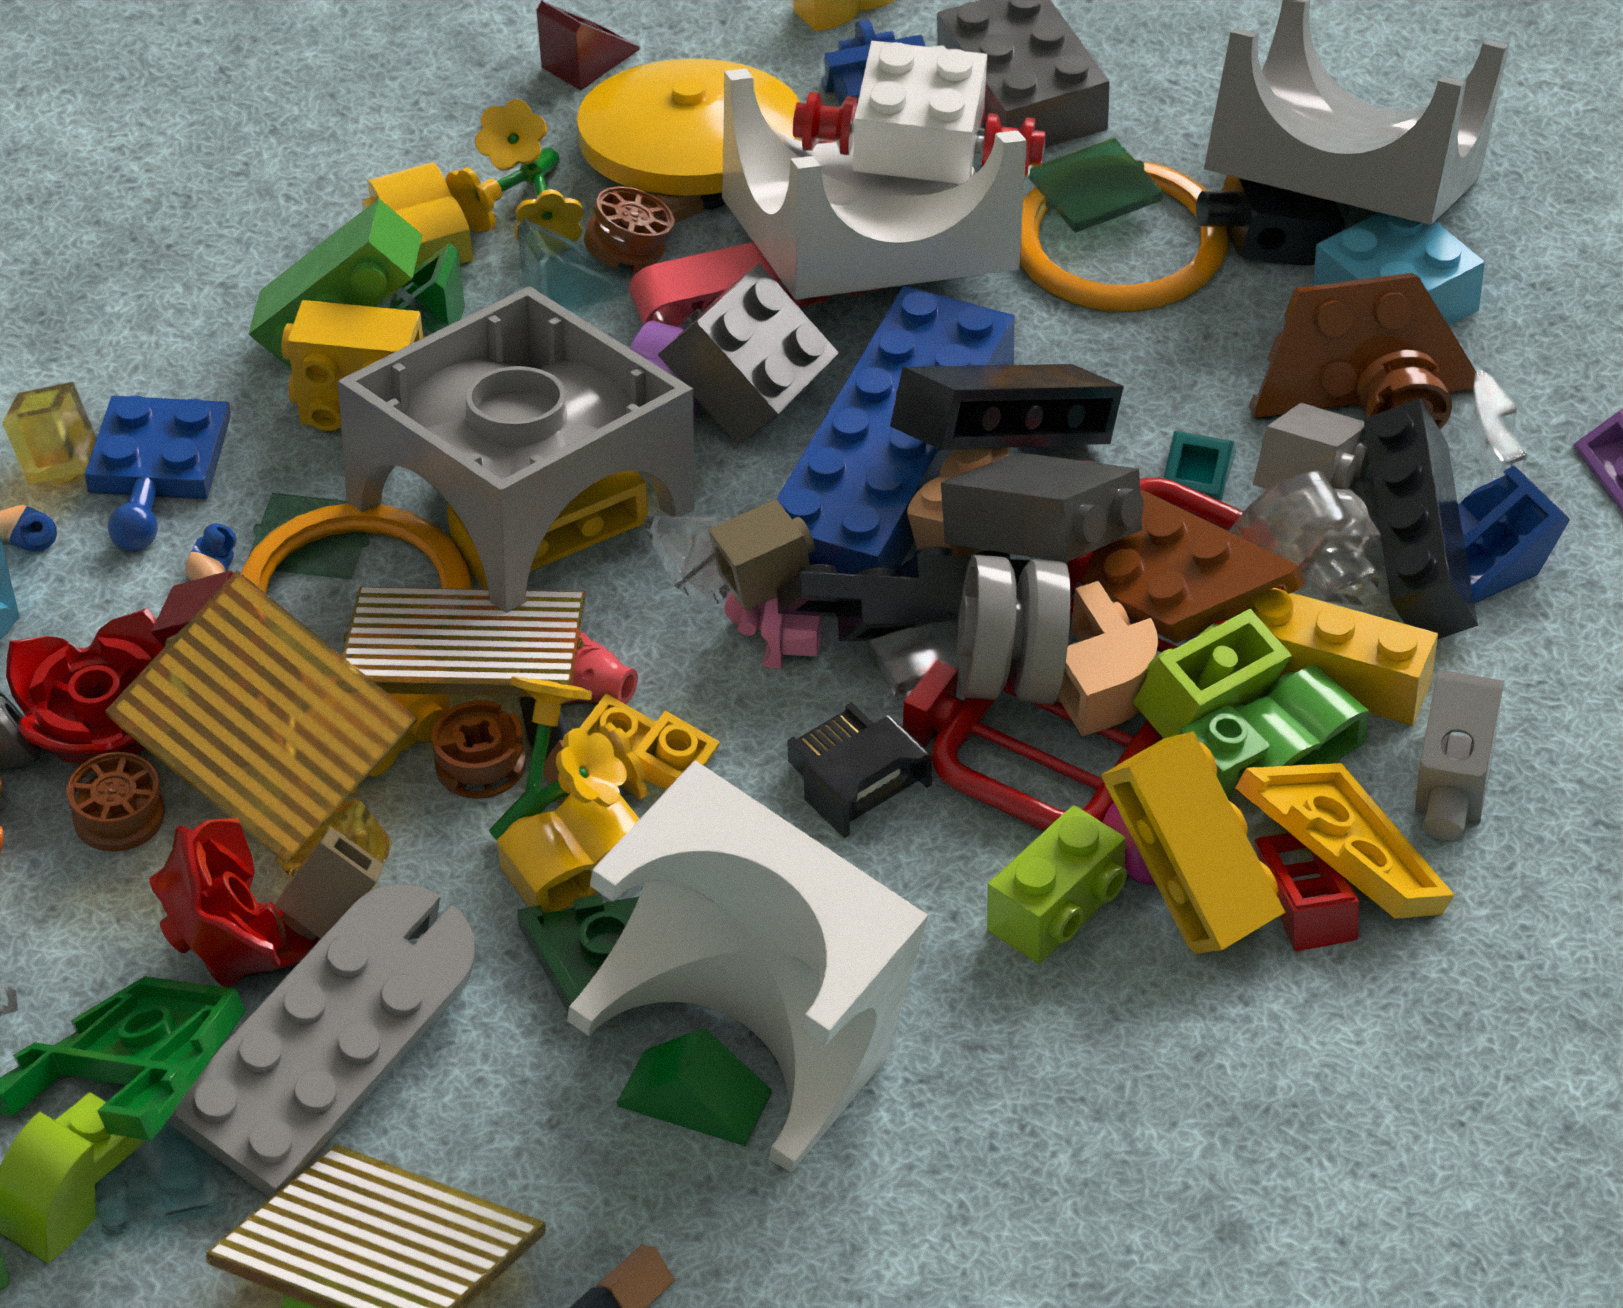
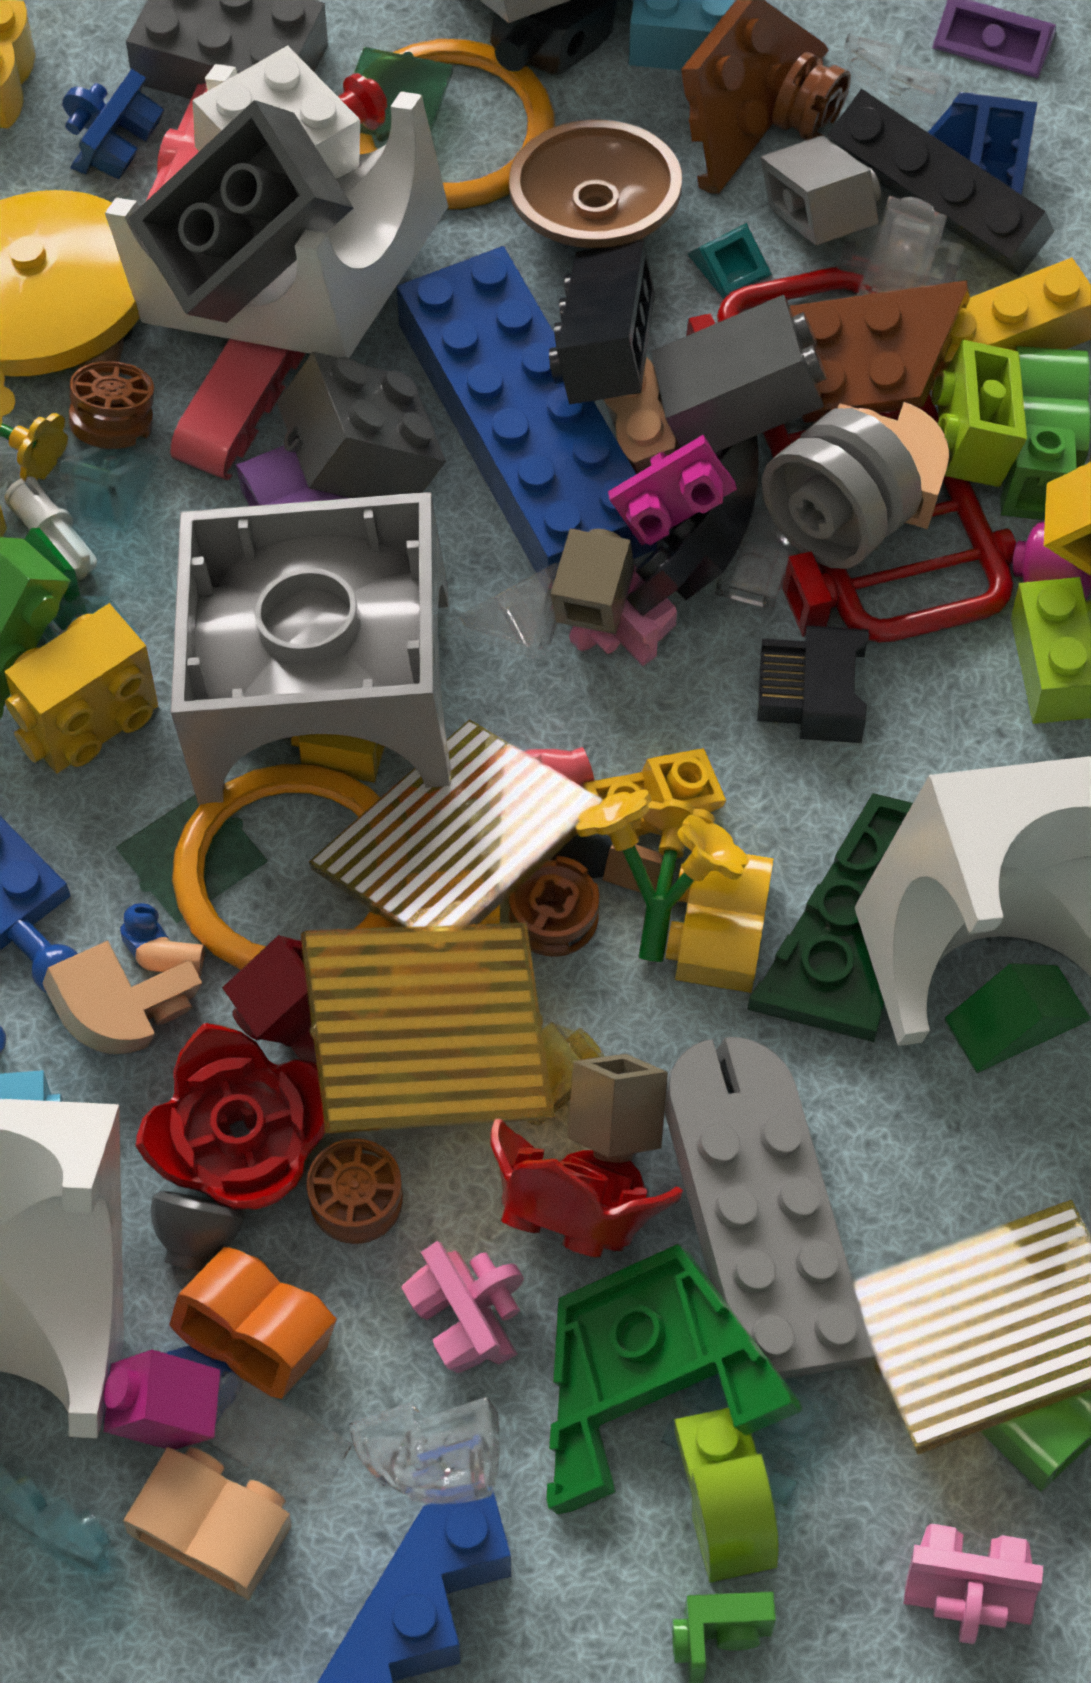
camera: 50 degrees left, 15 degrees up
none -> white axle [4,477,97,581]
none -> light nougat brick [43,940,202,1054]
none -> dark grey brick [128,100,354,323]
none -> bright pink hips [402,1241,524,1373]
none -> medium nougat dish [509,119,682,249]
none -> dark pink hips [608,435,737,545]

